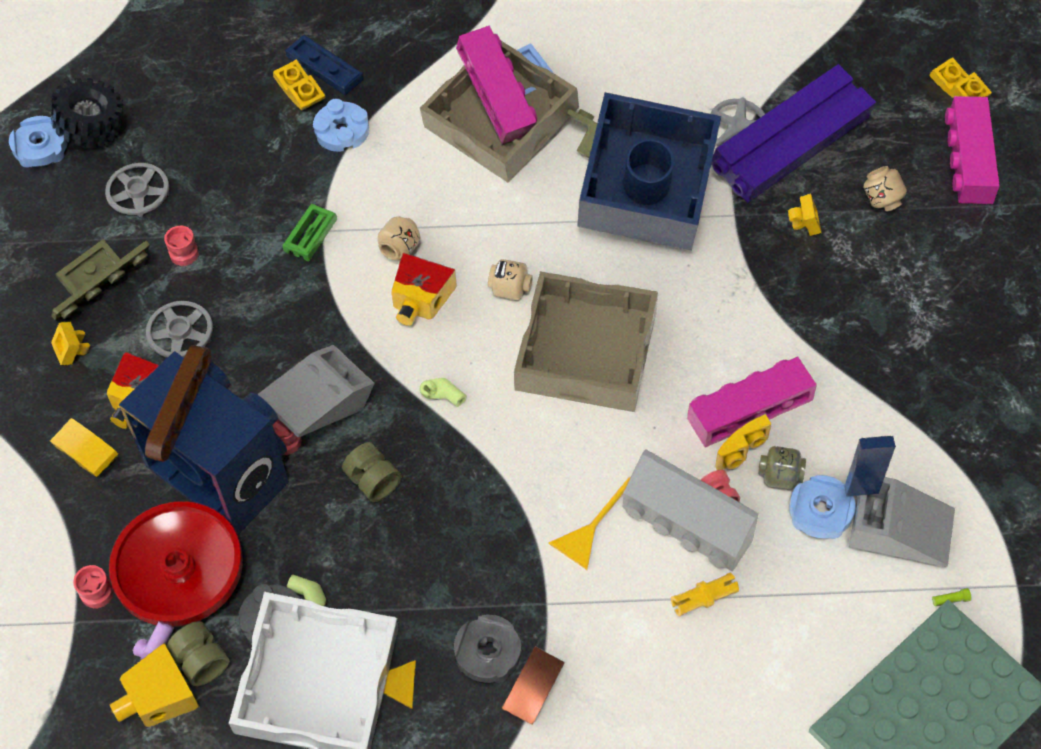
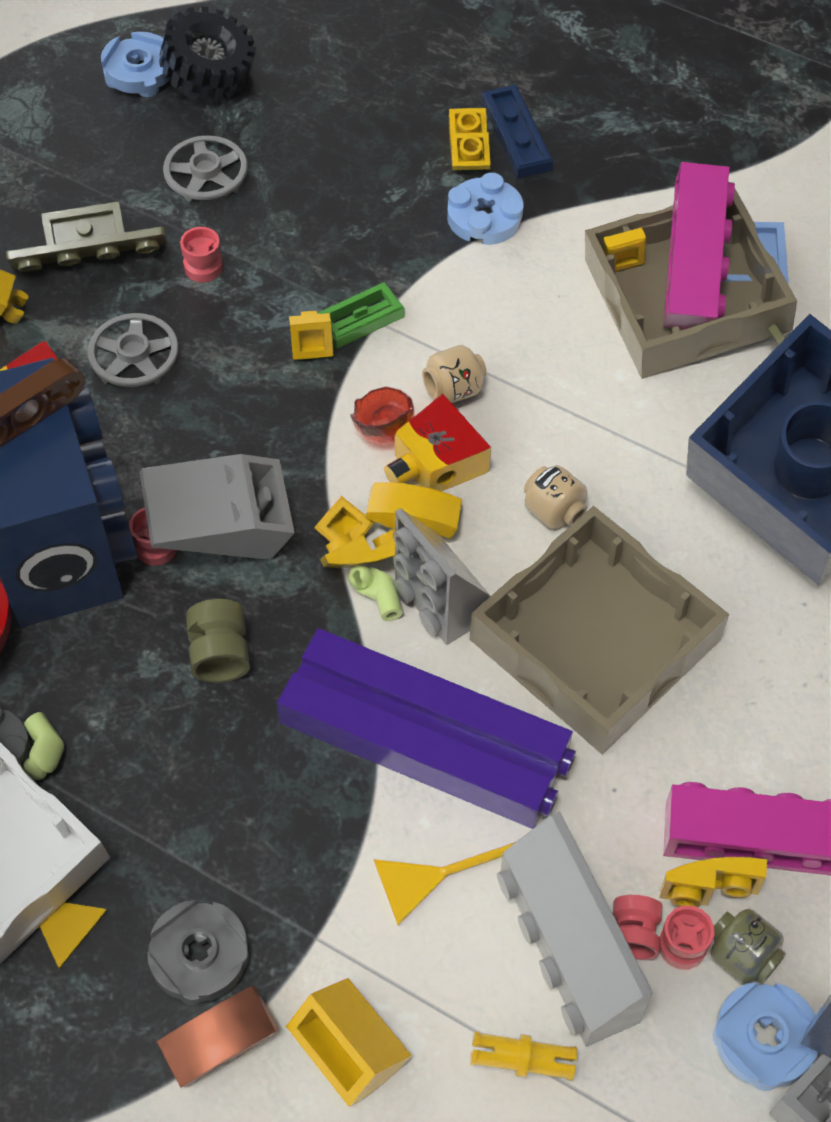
camera: 30 degrees right, 0 degrees up
none -> dark purple brick [277,628,576,829]
none -> yellow brick [286,978,412,1107]
none -> yellow tile [289,310,333,360]
none -> yellow slope [314,495,375,542]
none -> yellow slope [320,528,395,568]
none -> clear red hair [350,386,415,445]
none -> yellow slope [365,482,462,539]
none -> light grey slope [393,508,491,645]
none -> yellow tile [604,227,646,272]
none -> coral wheel [659,906,715,970]

